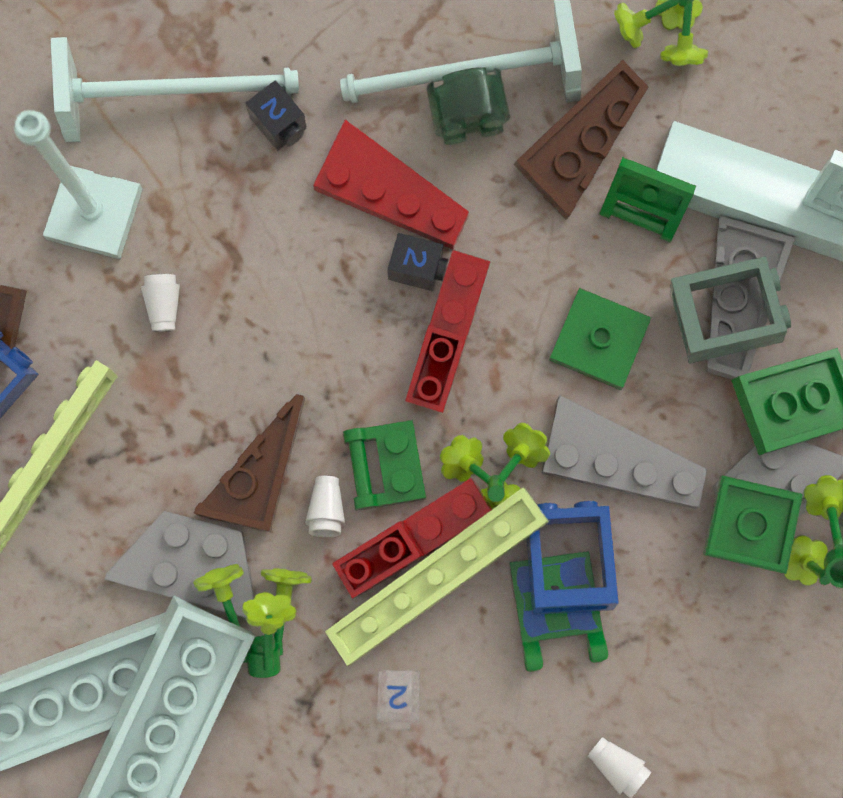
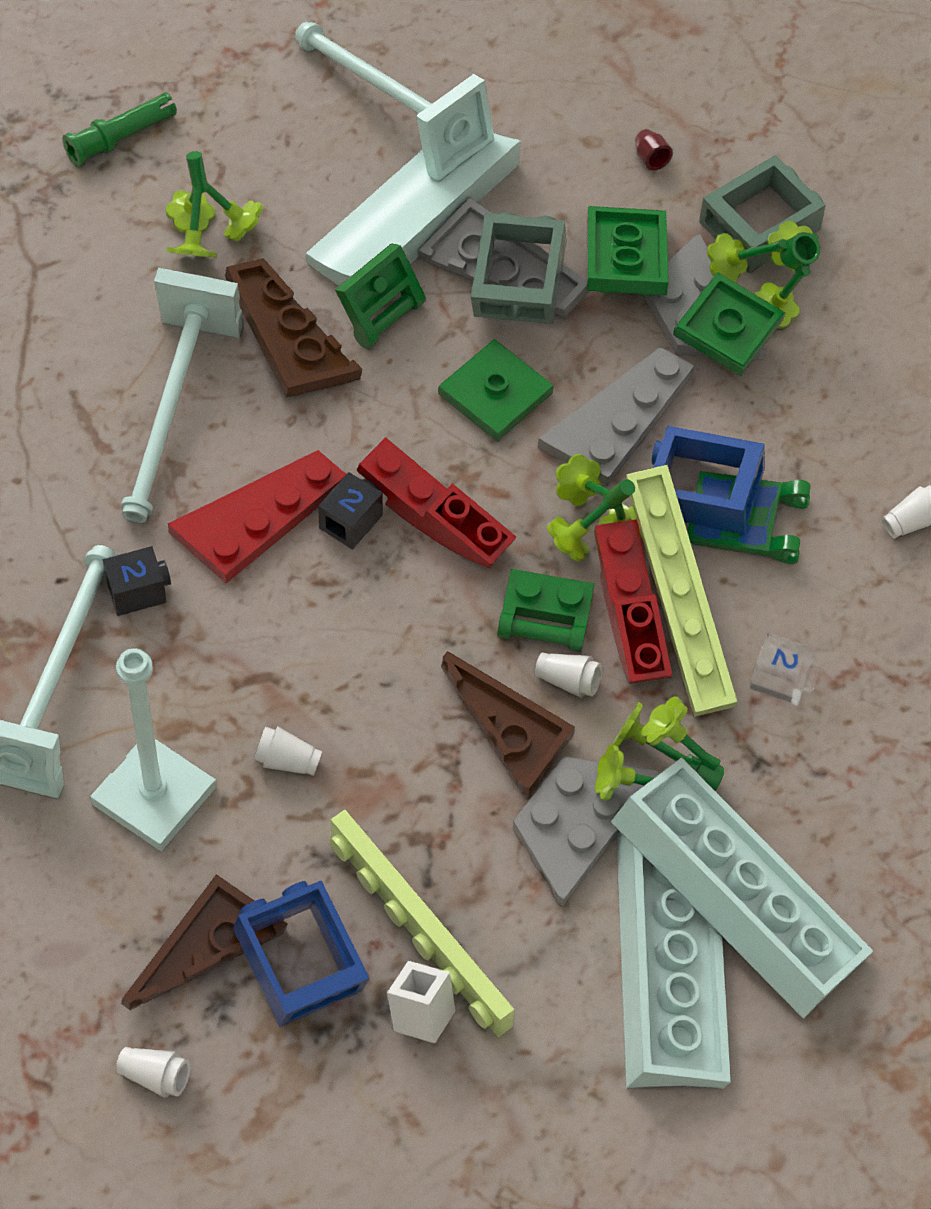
camera: 70 degrees left, 20 degrees down
clear green brick [426,67,511,145] -> none

